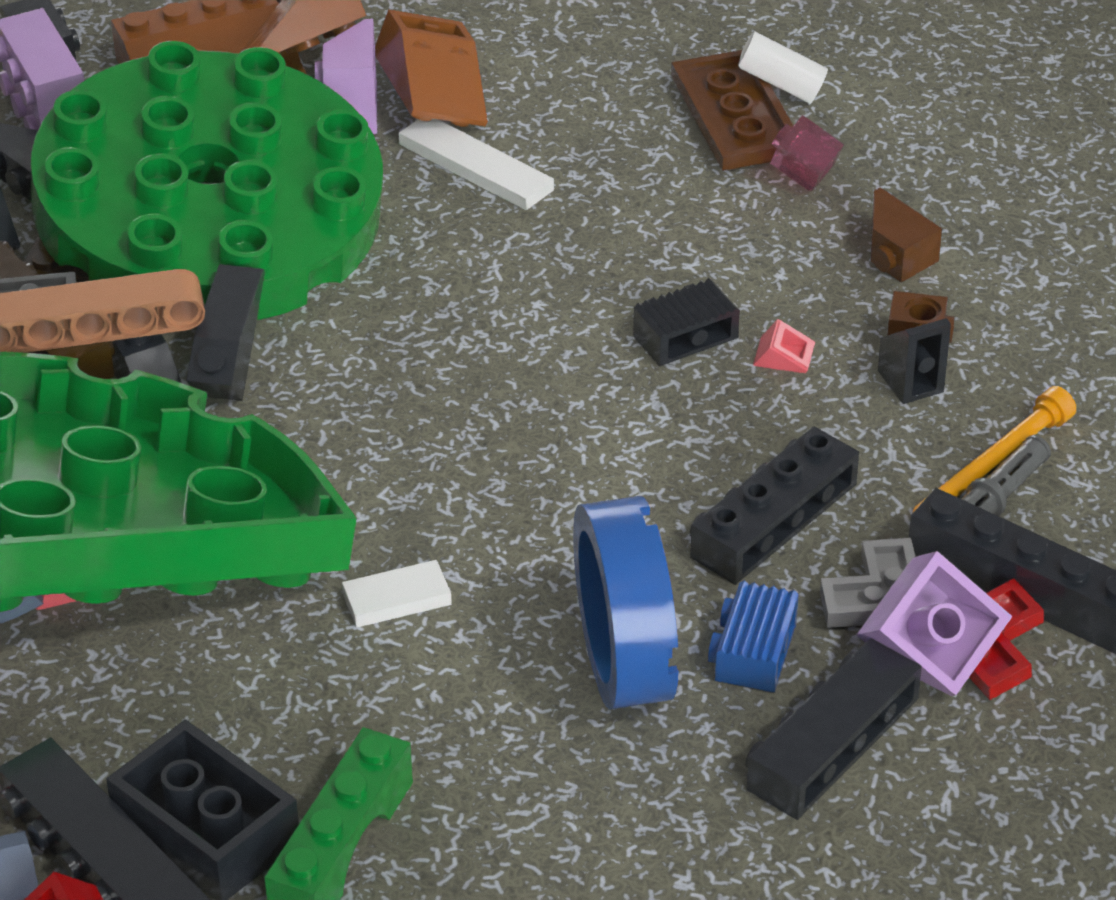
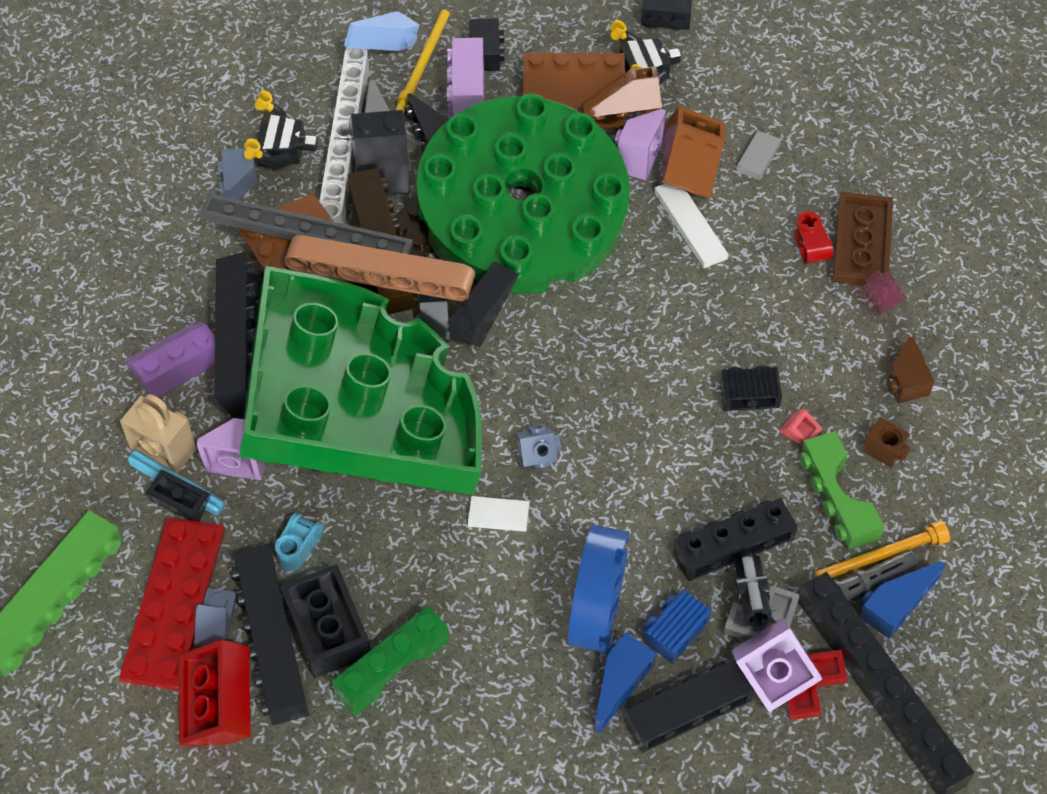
camera: 25 degrees right, 15 degrees up
white brick [738,31,828,103] -> none
black slope [878,318,951,404] -> none
none -> medium azure piece [275,512,324,572]
none -> sand blue brick [516,424,561,468]
none -> blue slope [595,633,656,733]
none -> black piece [734,551,772,630]
none -> light grey tile [736,131,781,180]
none -> red piece [794,211,833,264]
none -> bright green arch [799,431,884,550]
none -> blue slope [860,561,946,639]

